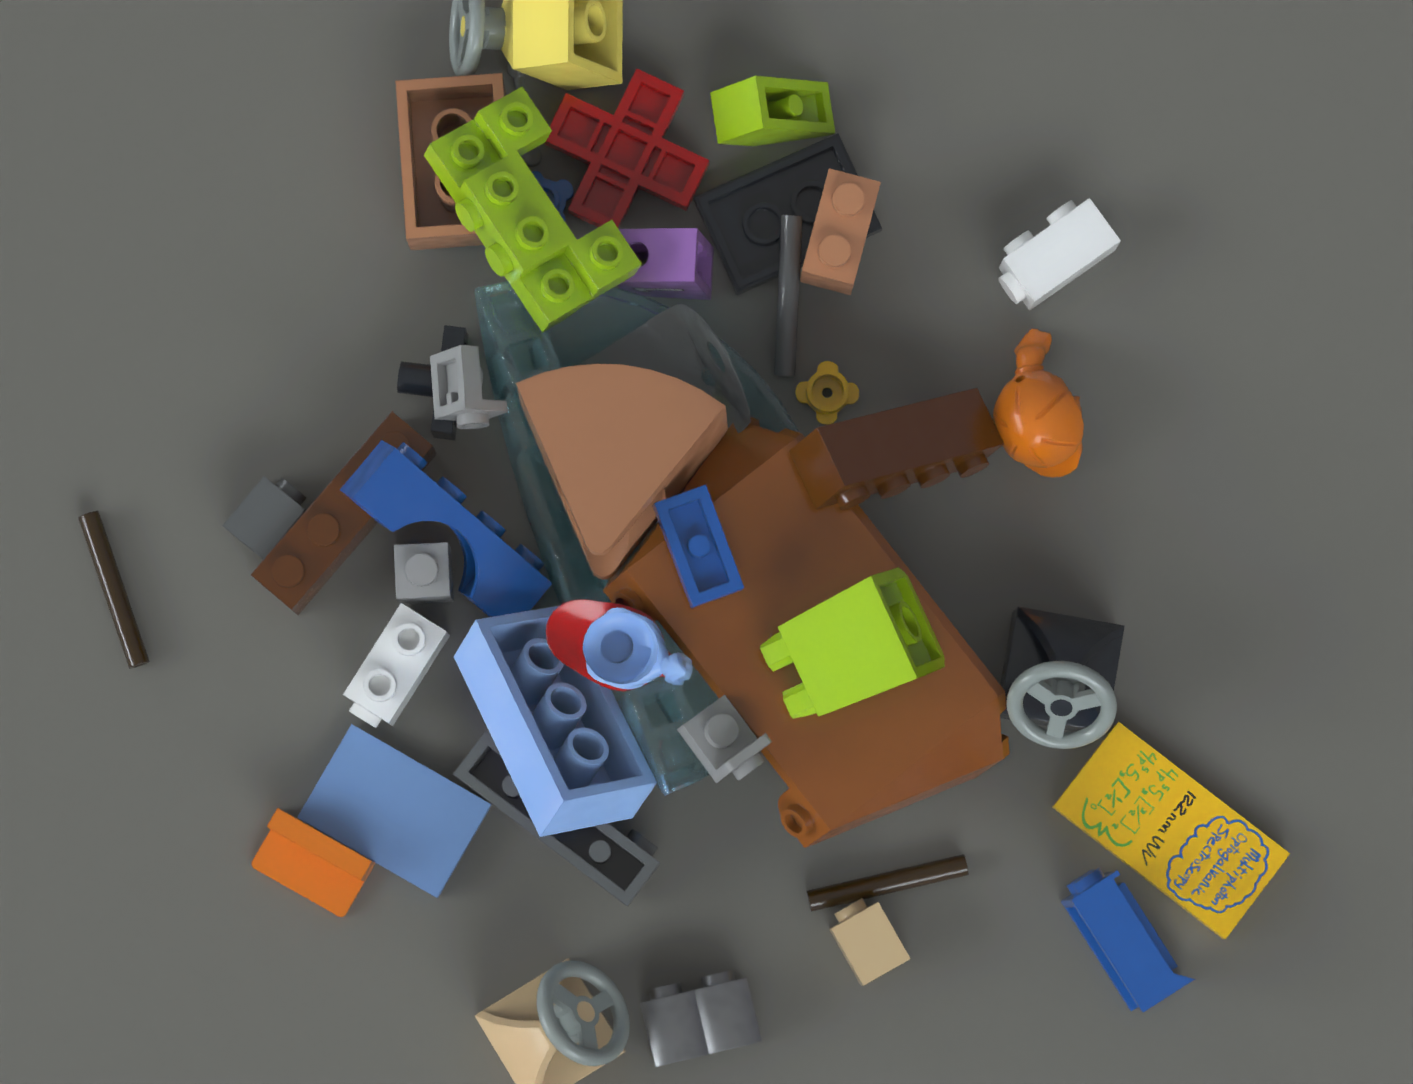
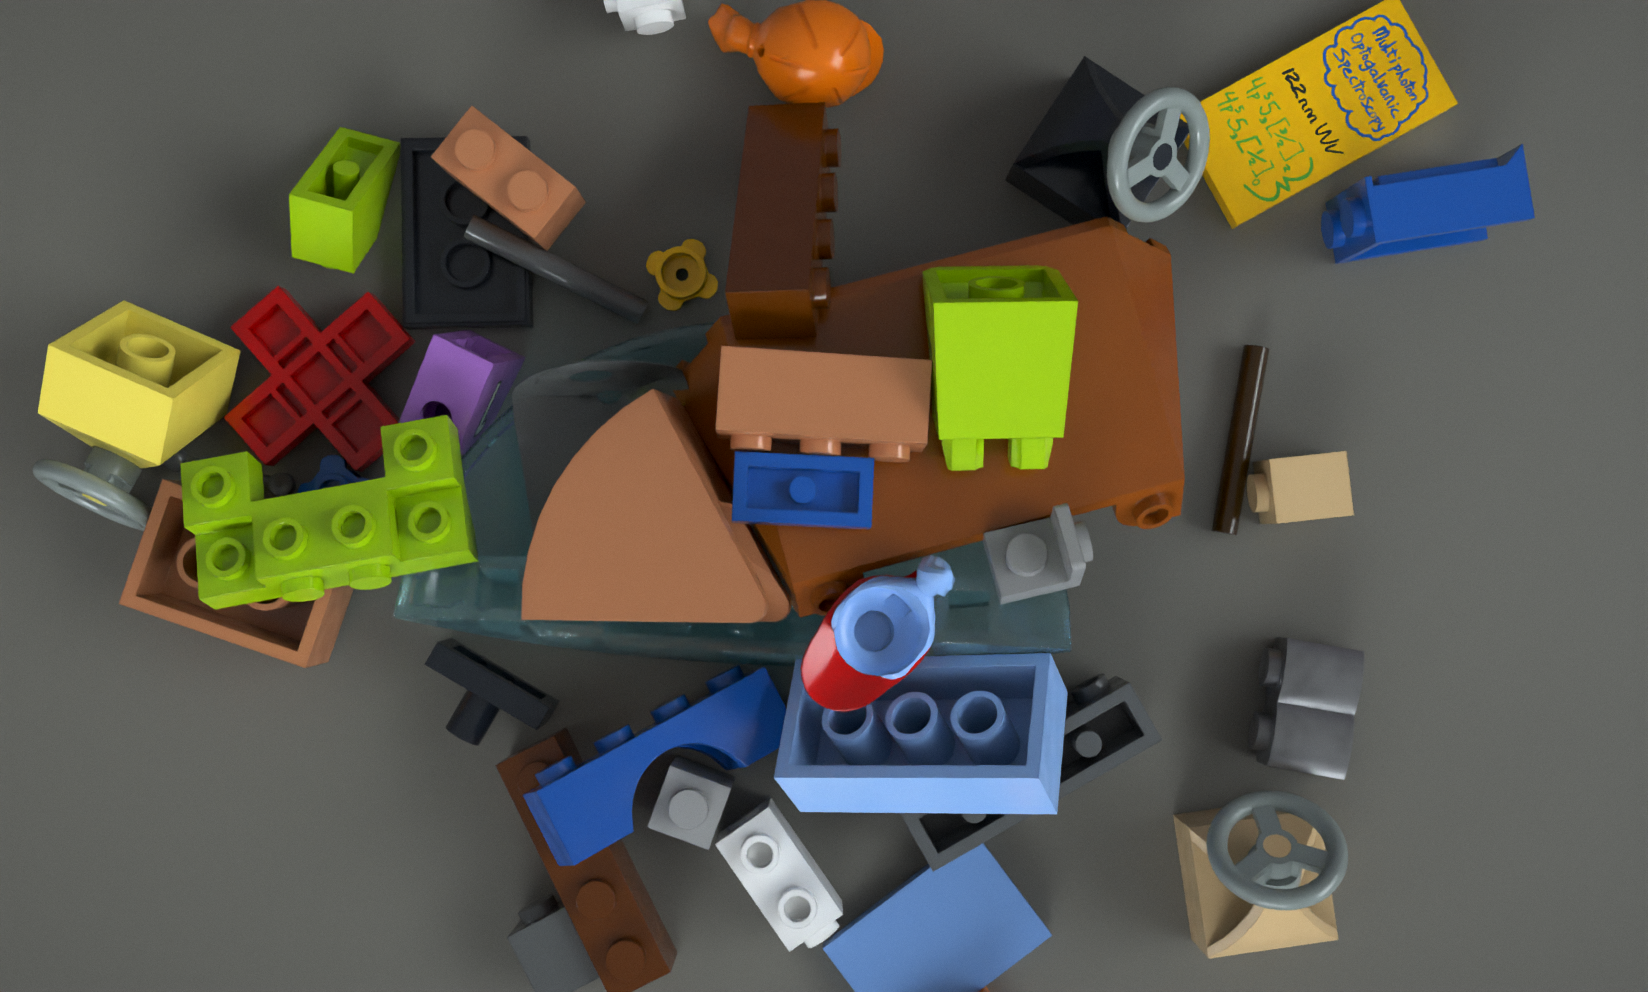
camera: 60 degrees left, 5 degrees up
light grey bracket [430,345,508,429] -> none
none -> nougat brick [715,346,932,462]

